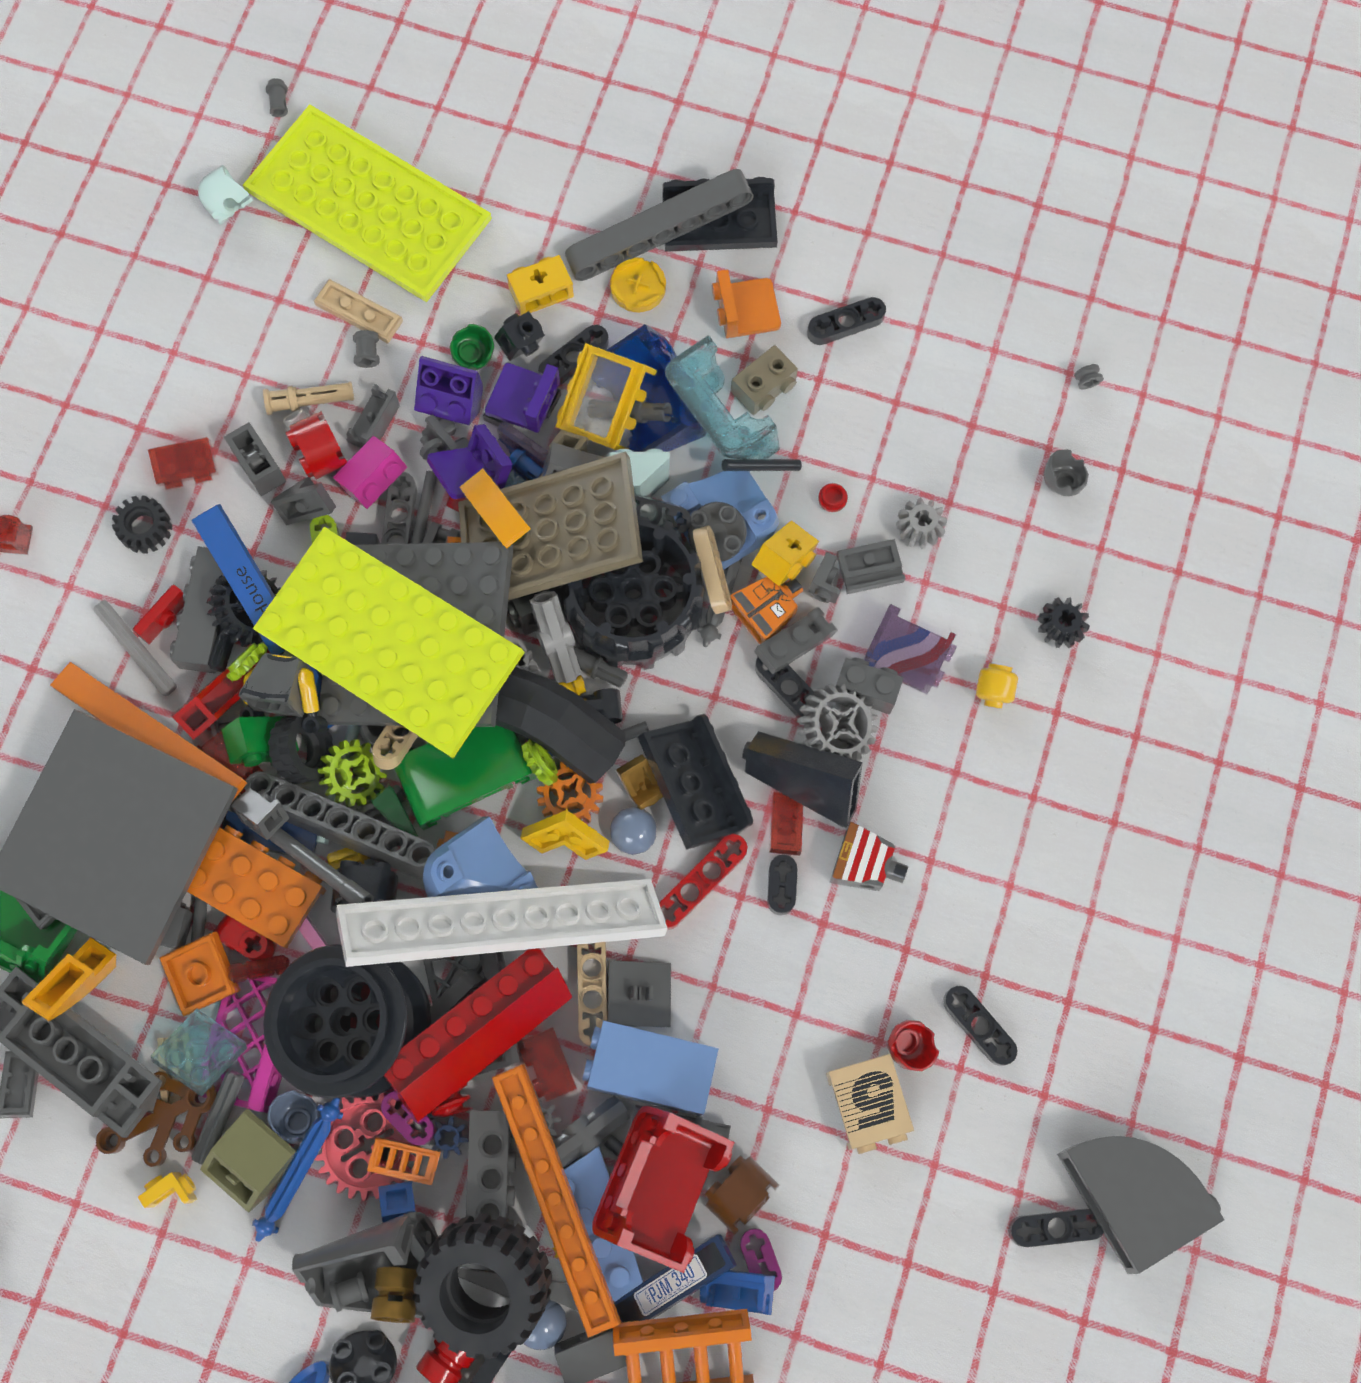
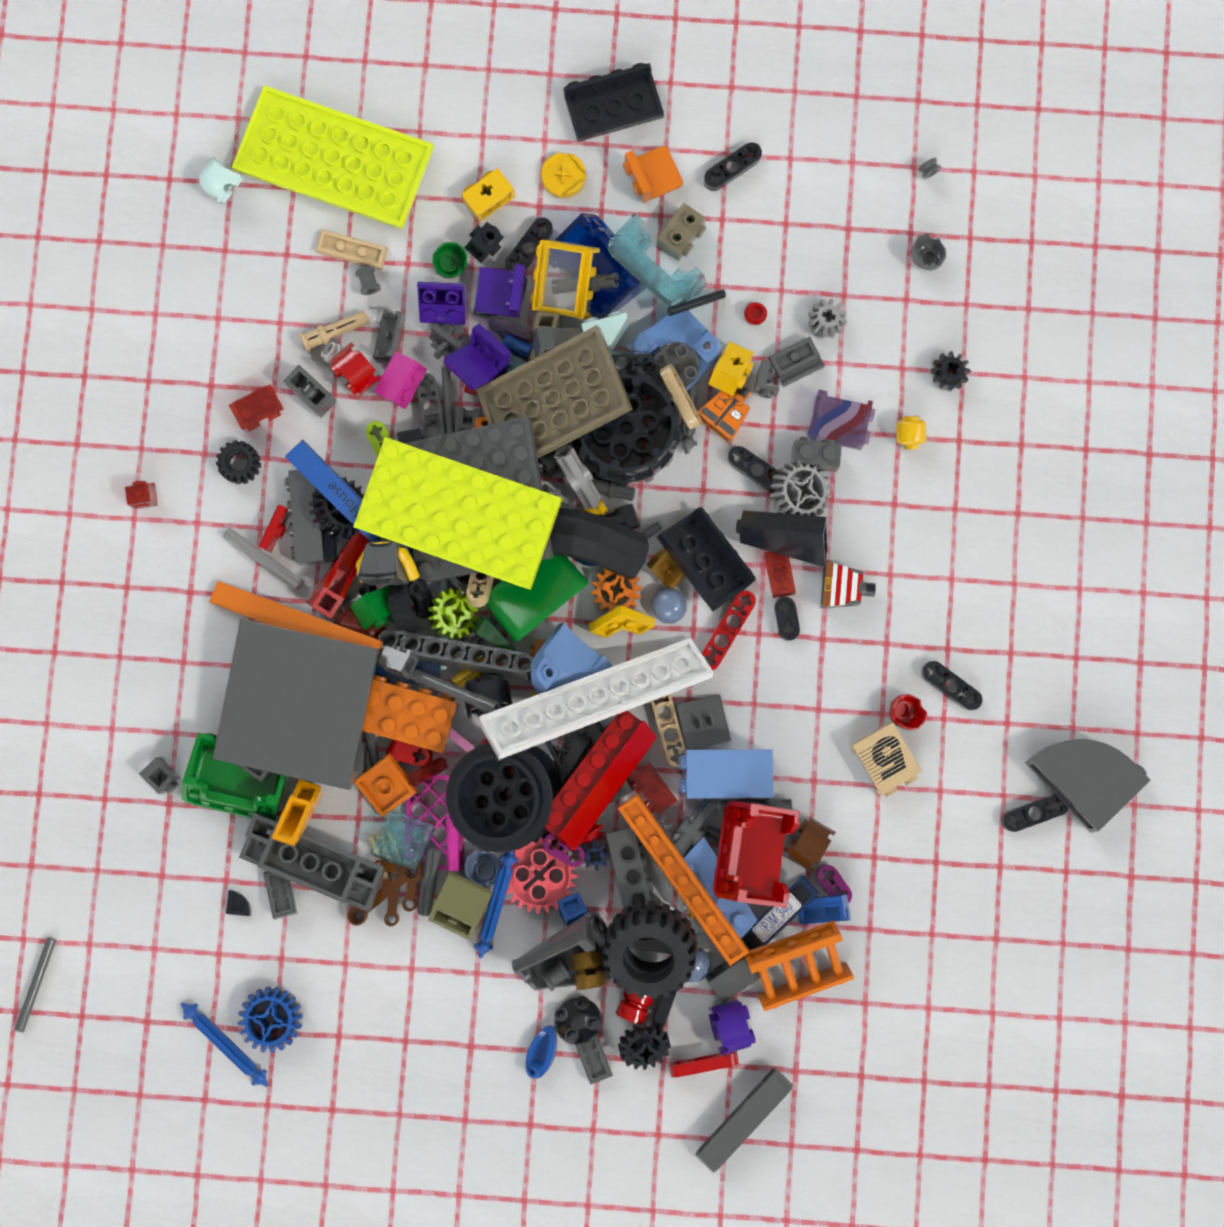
camera: 10 degrees left, 10 degrees up
yellow bracket [138,1172,197,1208] -> none
lime gear [226,642,268,681] -> none
dark grey pin [265,78,288,117] -> none
dark grey slope [271,477,336,525] -> none
orange slope [367,1136,441,1185] -> none
light orange slope [460,468,531,549] -> none
lime gear [522,739,558,786] -> none
dark grey beam [565,169,753,281] -> none
dark grey plate [754,607,838,675] -> none

